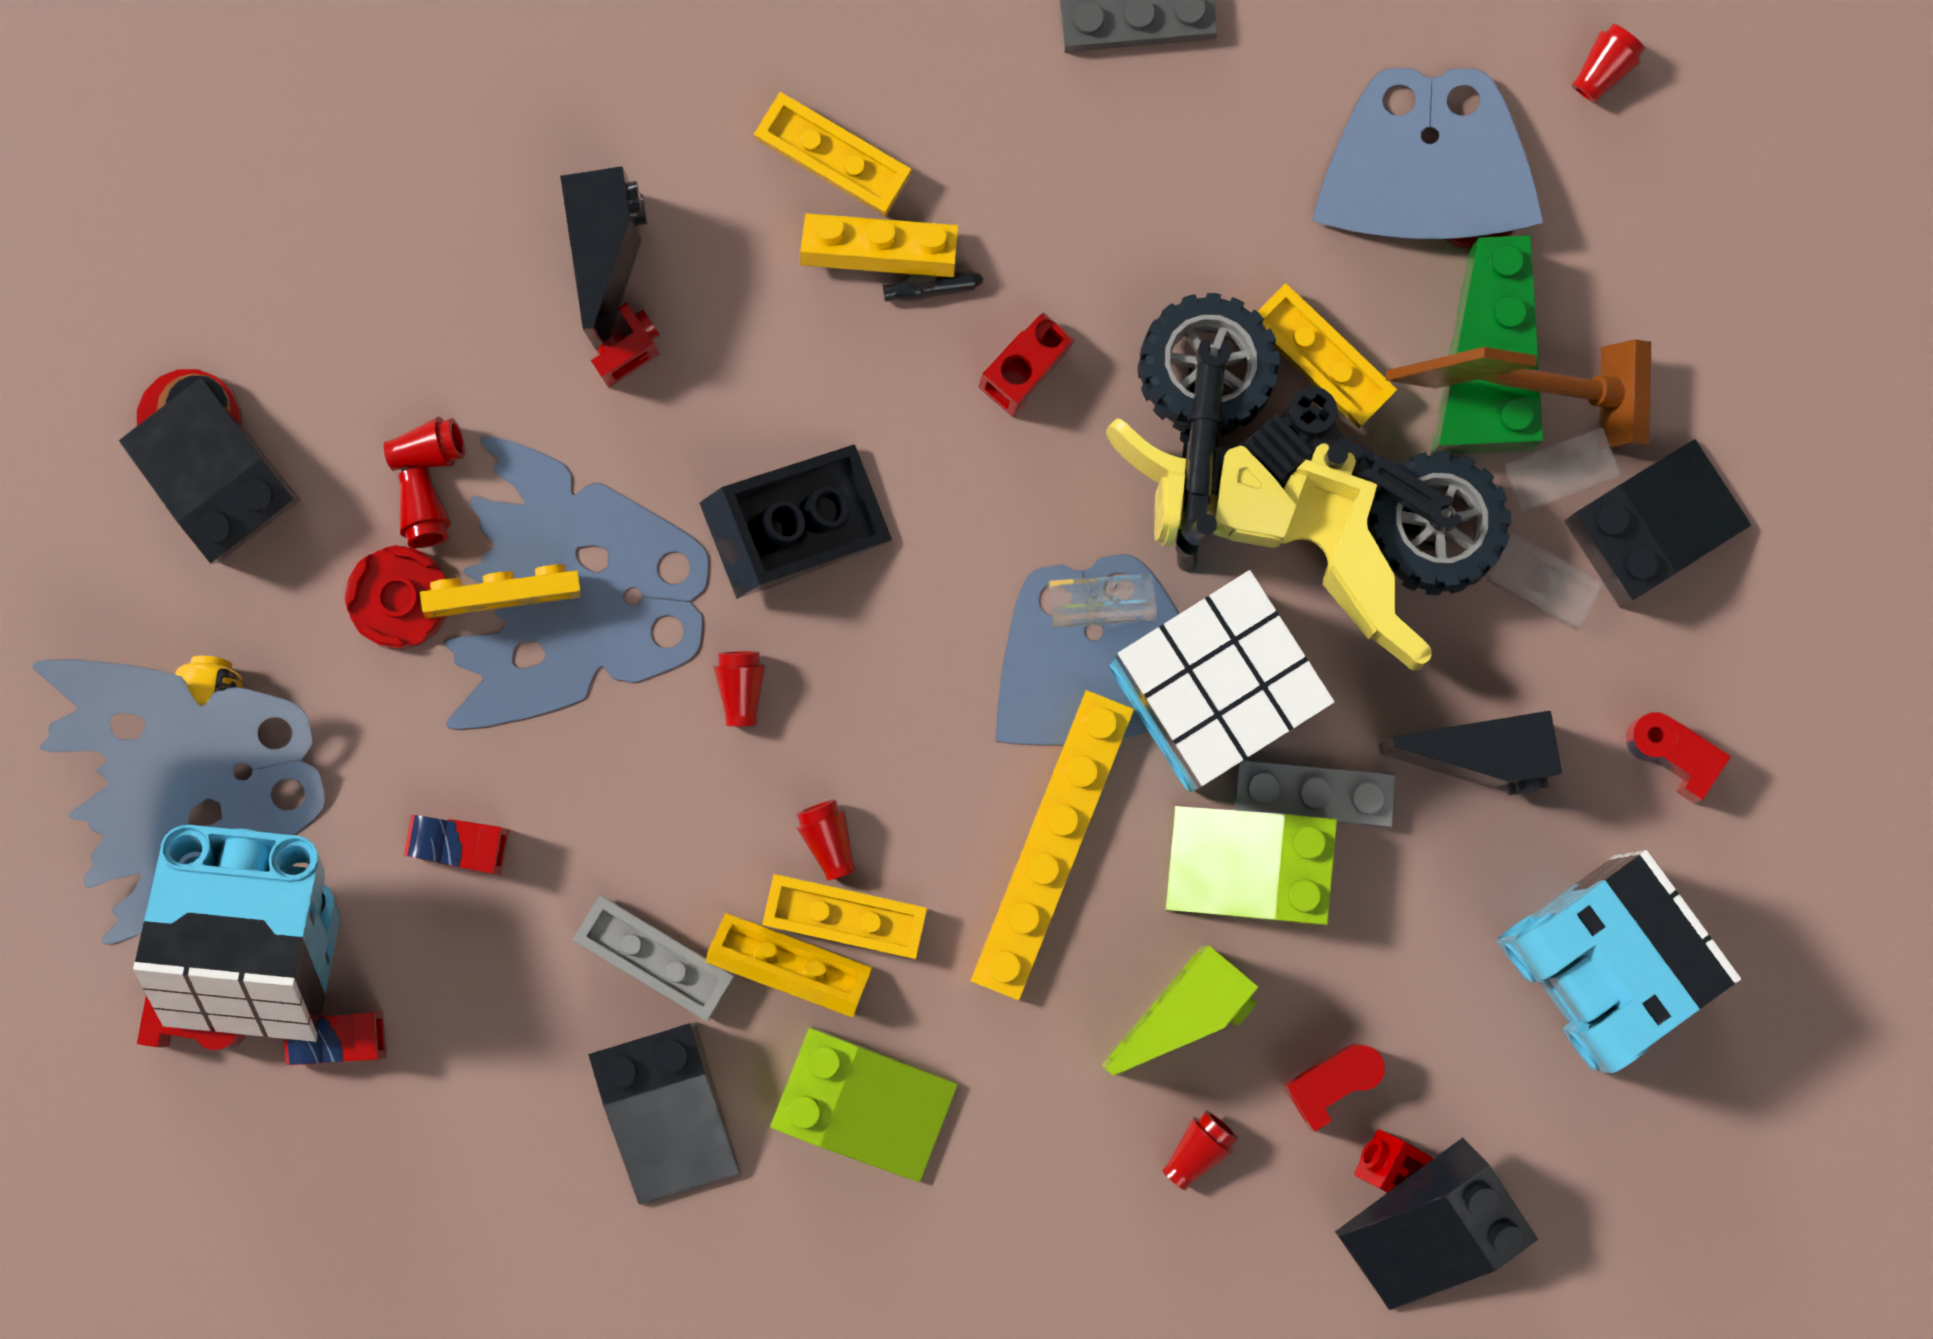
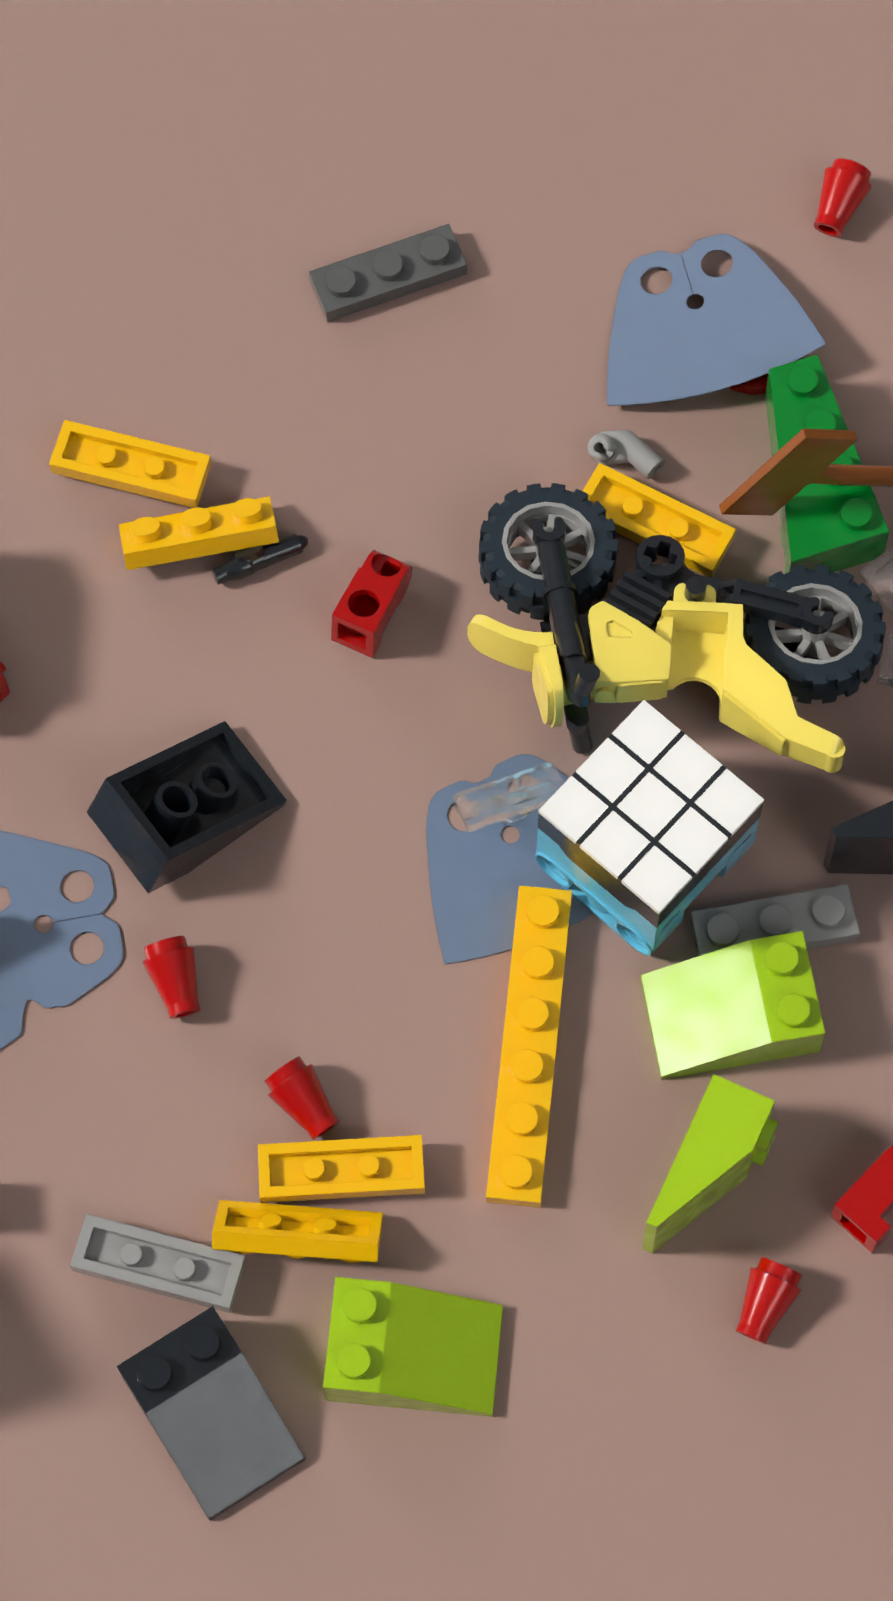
camera: 15 degrees left, 15 degrees down
none -> light grey arm [587,430,665,479]

